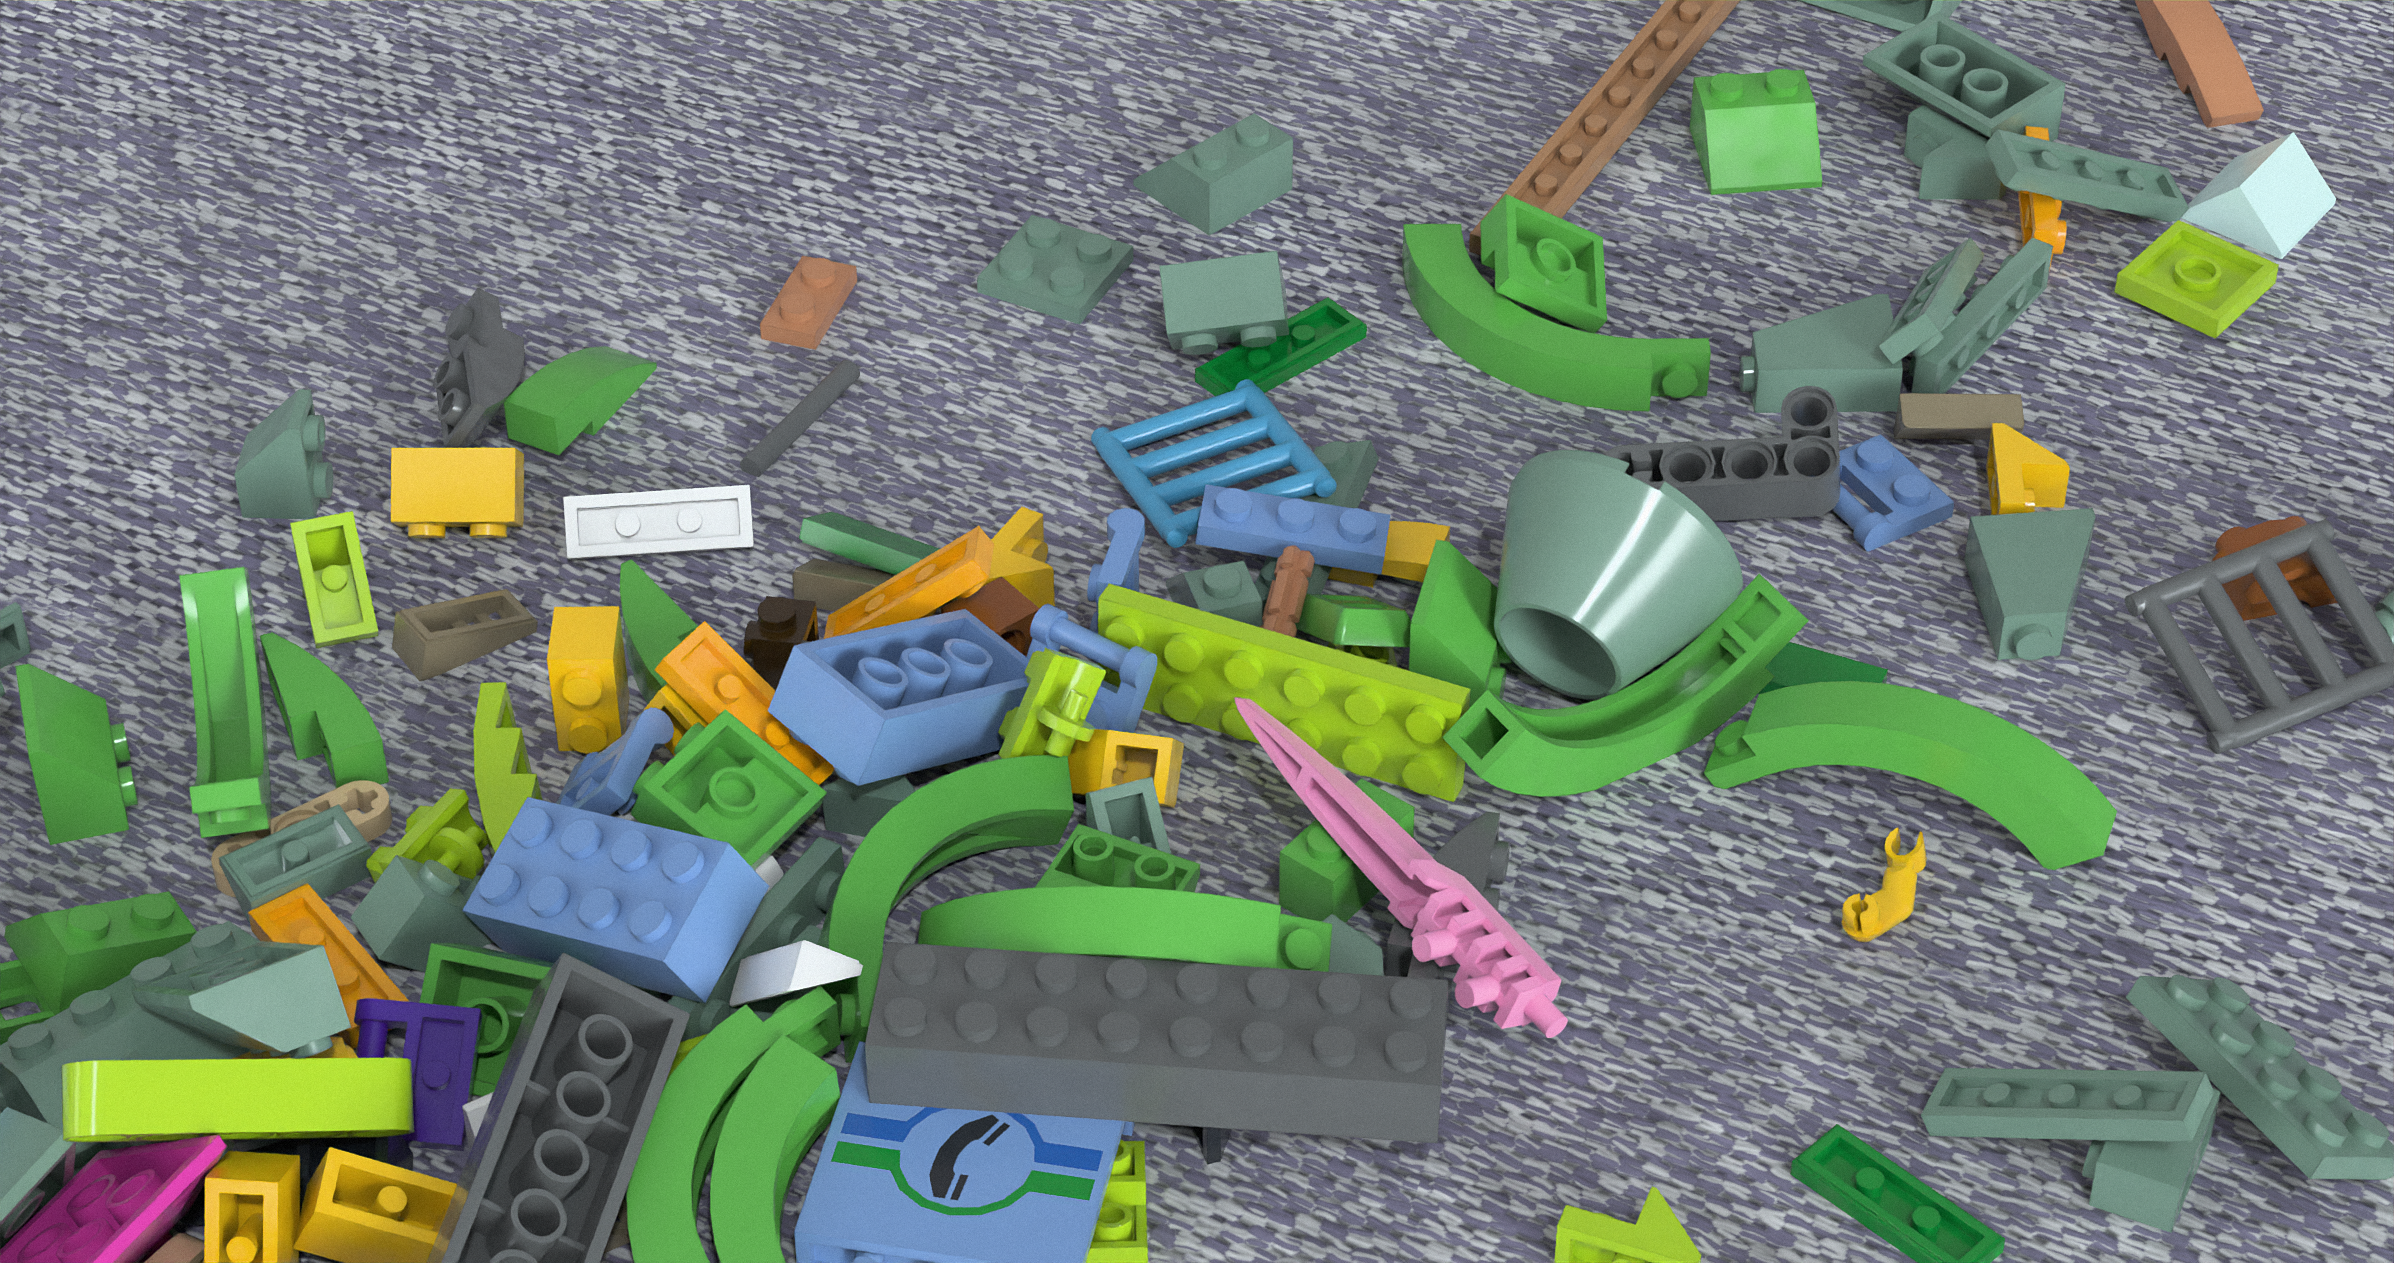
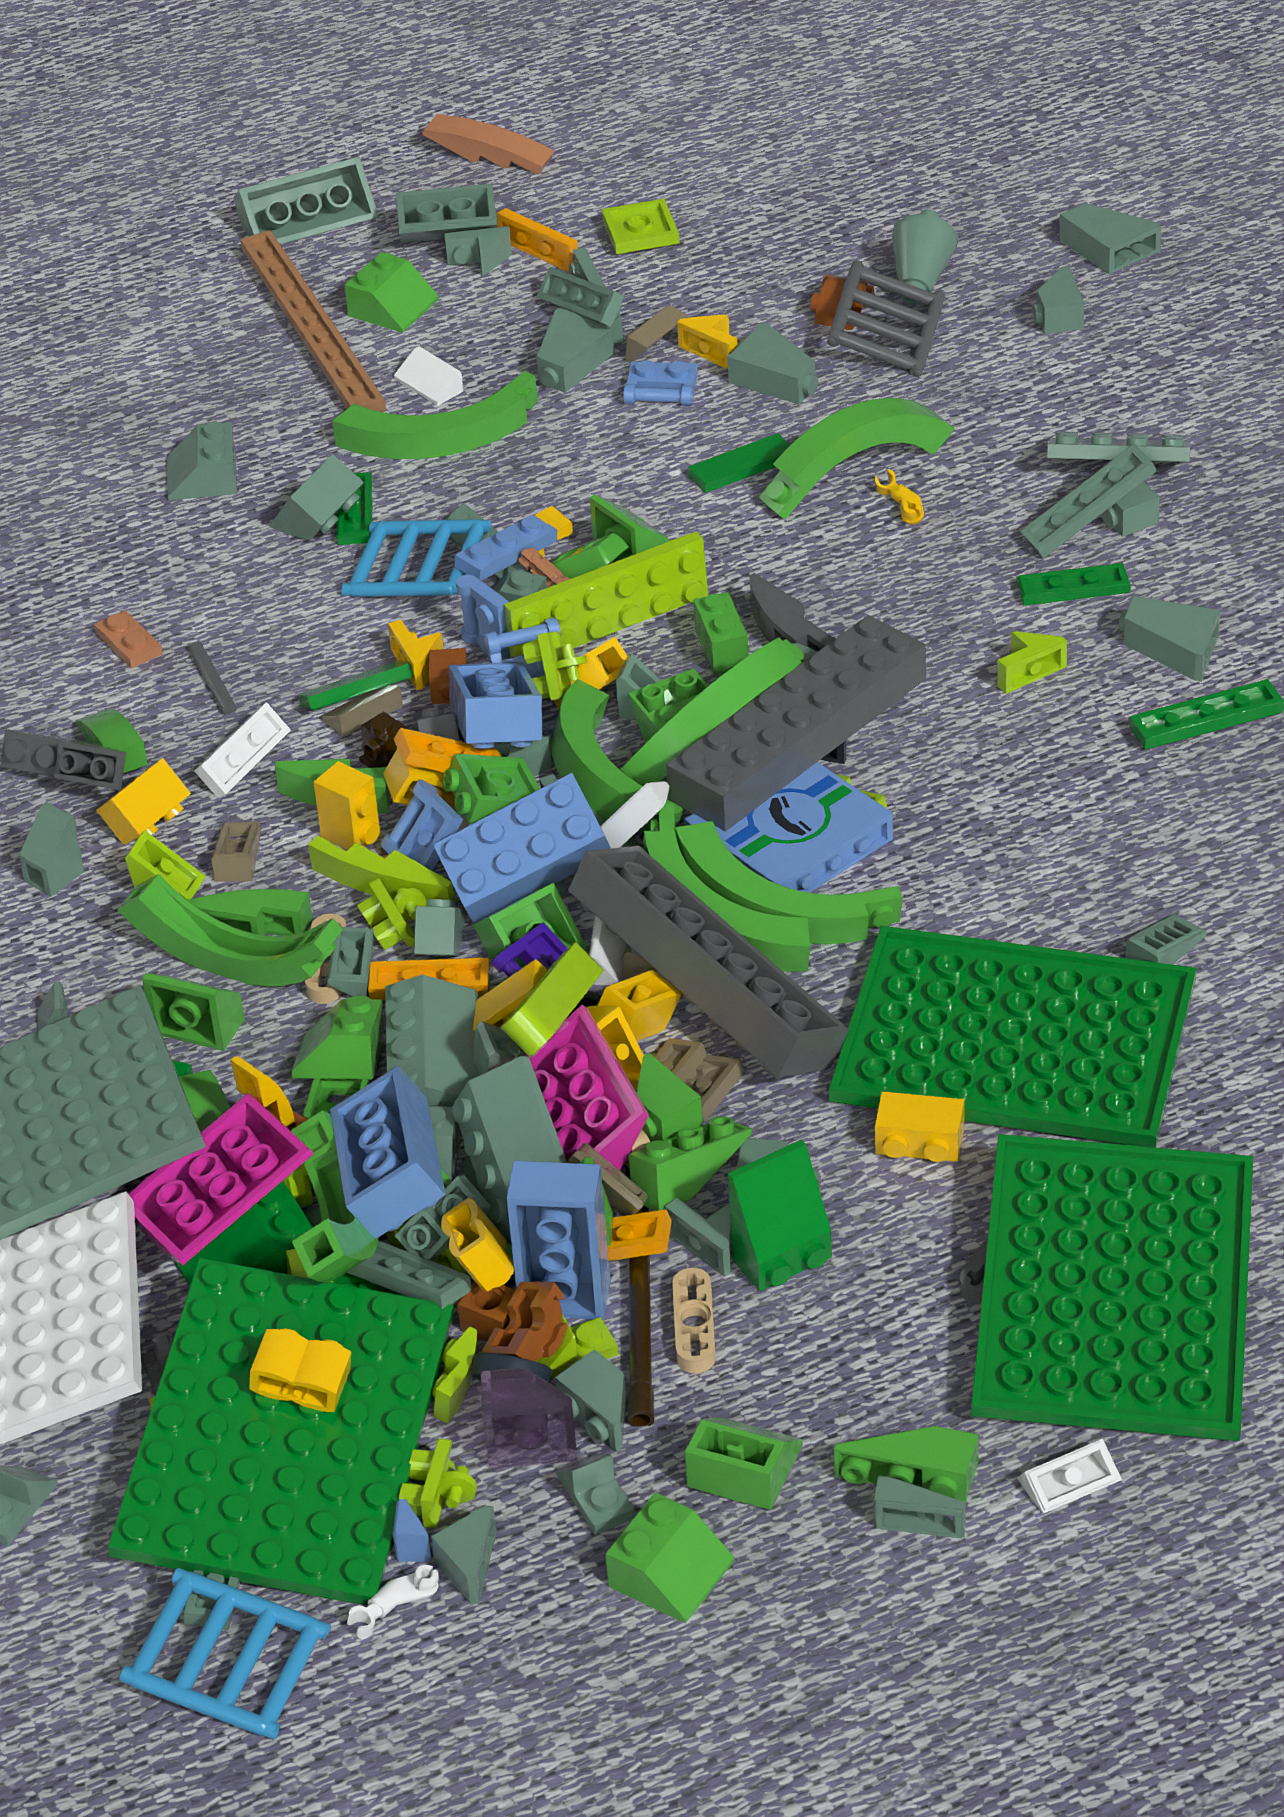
camera: 50 degrees left, 0 degrees up
slope [132,941,351,1058] -> none
light orange plate [824,526,994,639] -> none
sand green plate [977,215,1134,325] -> none
bright pink piece [1234,697,1568,1038] -> none
bright green arch [1442,574,1809,797] -> none
bright green plate [1480,194,1607,333] -> none
sand green cone [1494,450,1743,700] -> none
dark grey beam [1603,386,1840,521] -> none
sand green plate [1984,129,2189,222] -> none
light aqua slope [2181,132,2336,259] -> none
none -> white slope [394,346,463,406]

